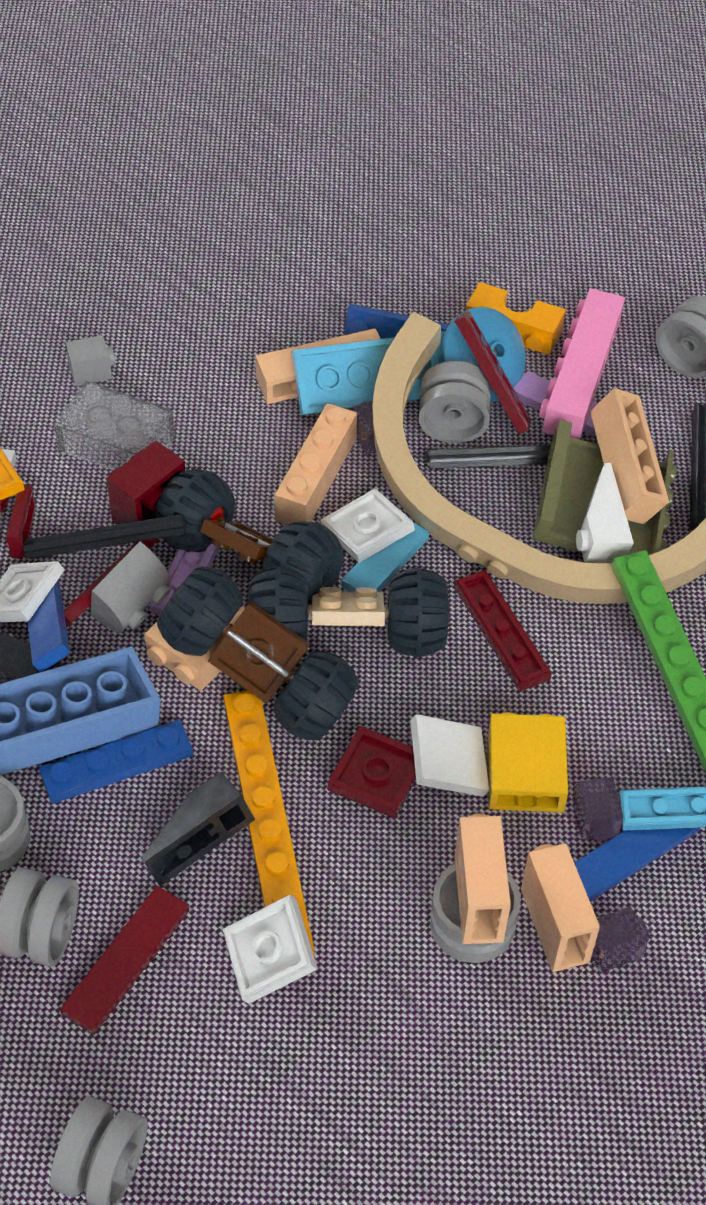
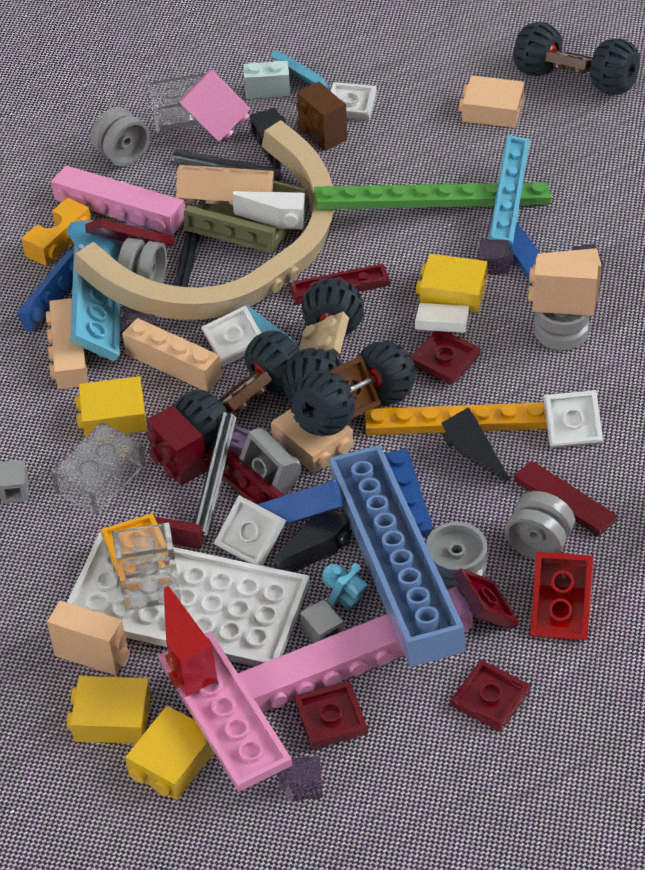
camera: 75 degrees left, 5 degrees down
none -> yellow brick [75,376,147,439]

